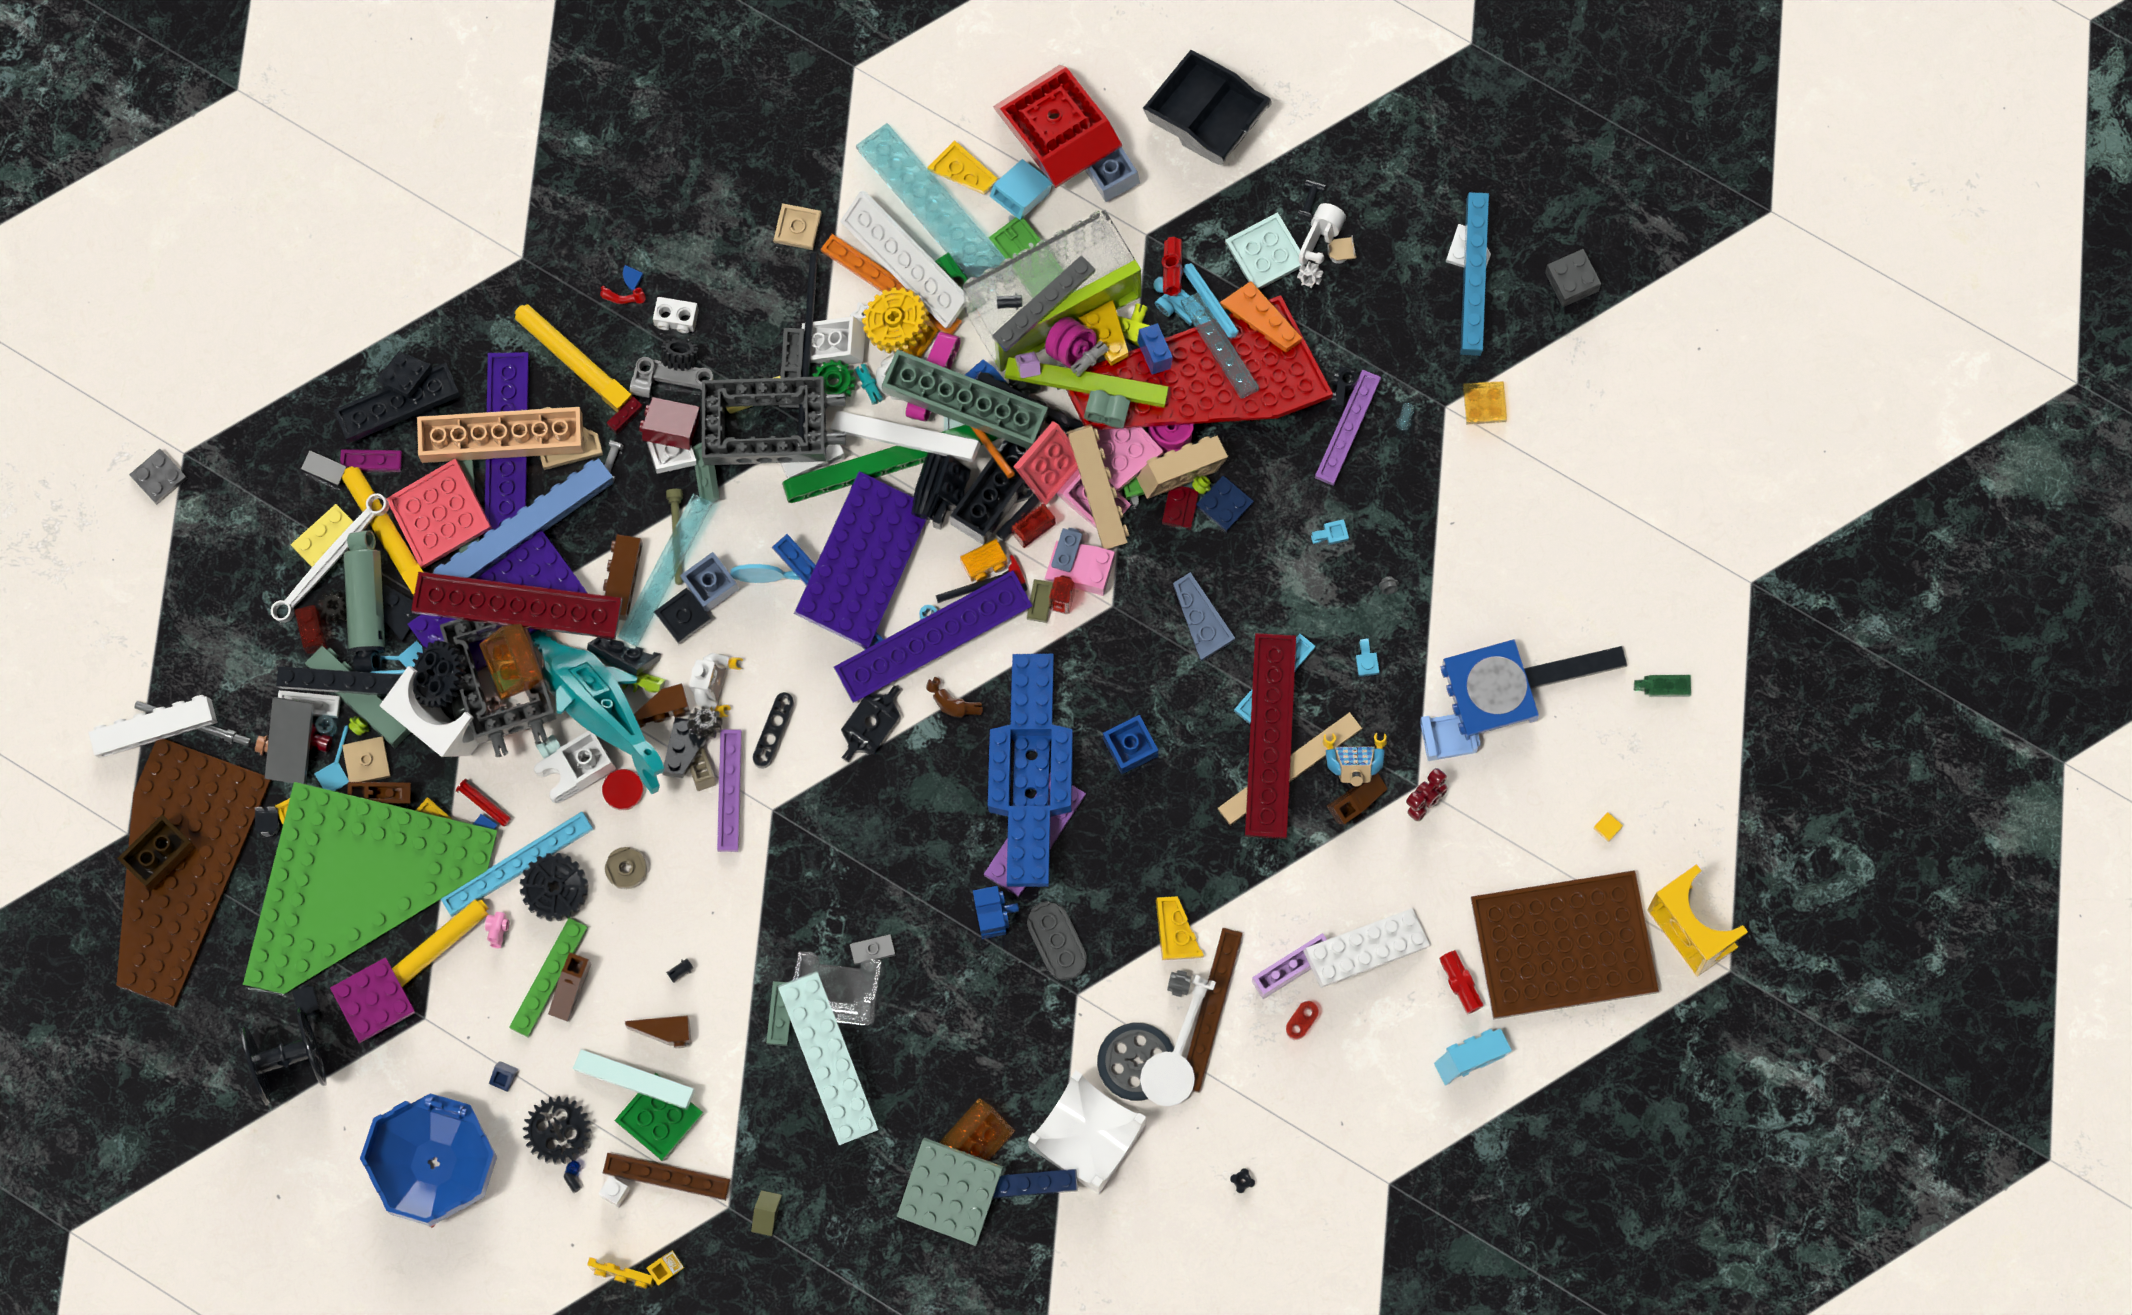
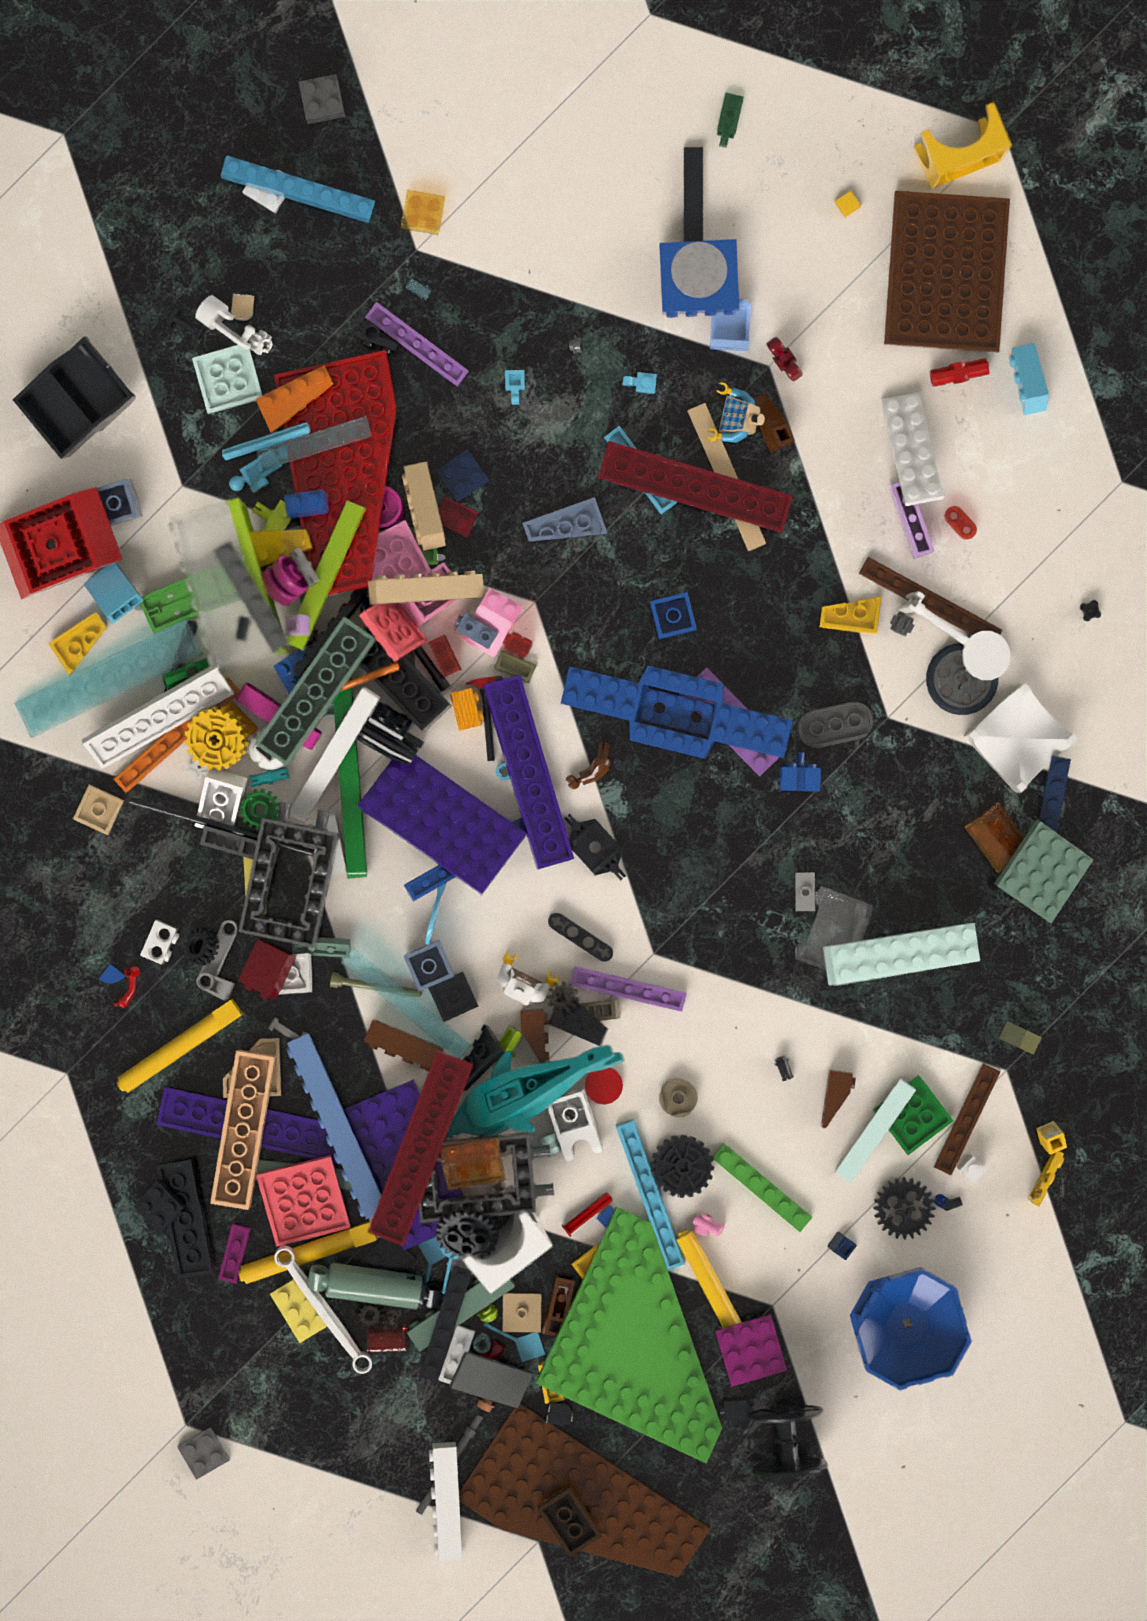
camera: 80 degrees left, 15 degrees up
light grey slope [301,451,346,485] -> none
reddish brown slope [548,952,592,1022] -> none
dark red piece [607,397,643,435] -> none
sand green plate [766,981,791,1046] -> none
sand green brick [1084,390,1130,428] -> none
red piece [1162,237,1184,296] -> none
lime plate [1192,475,1211,494] -> none

